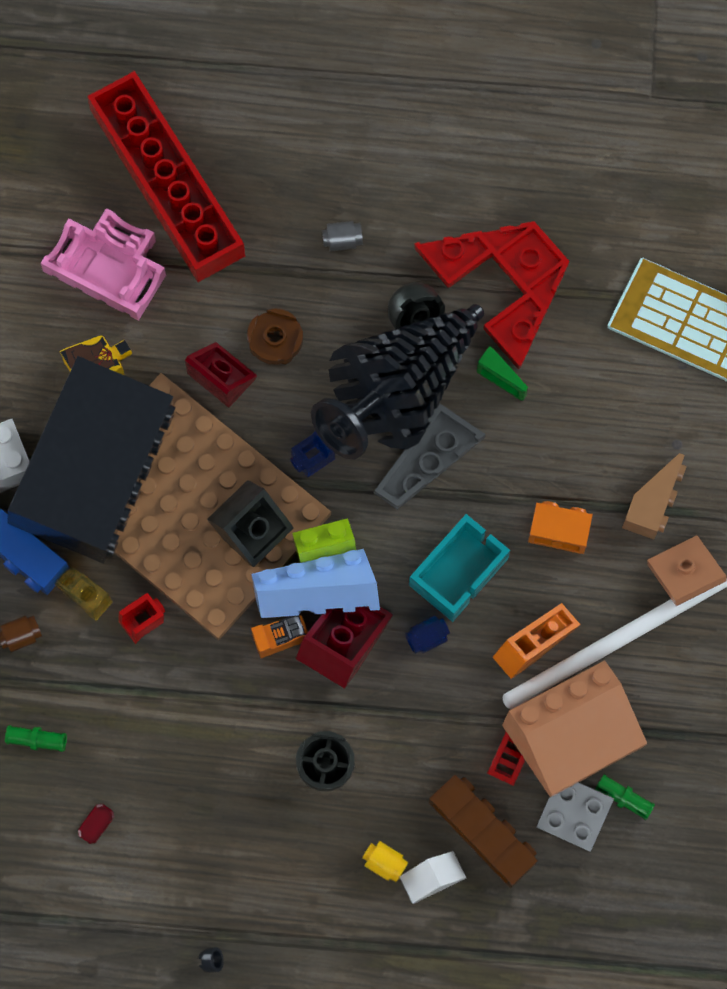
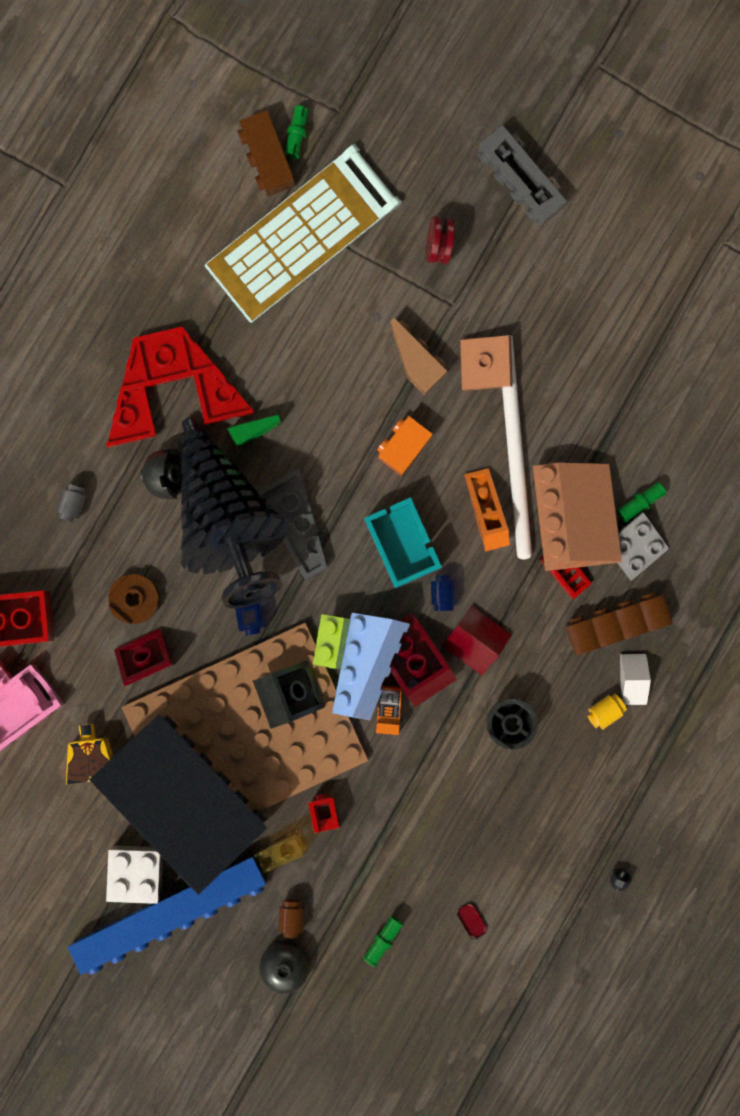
camera: 65 degrees left, 15 degrees up
none -> dark red slope [441,605,512,675]

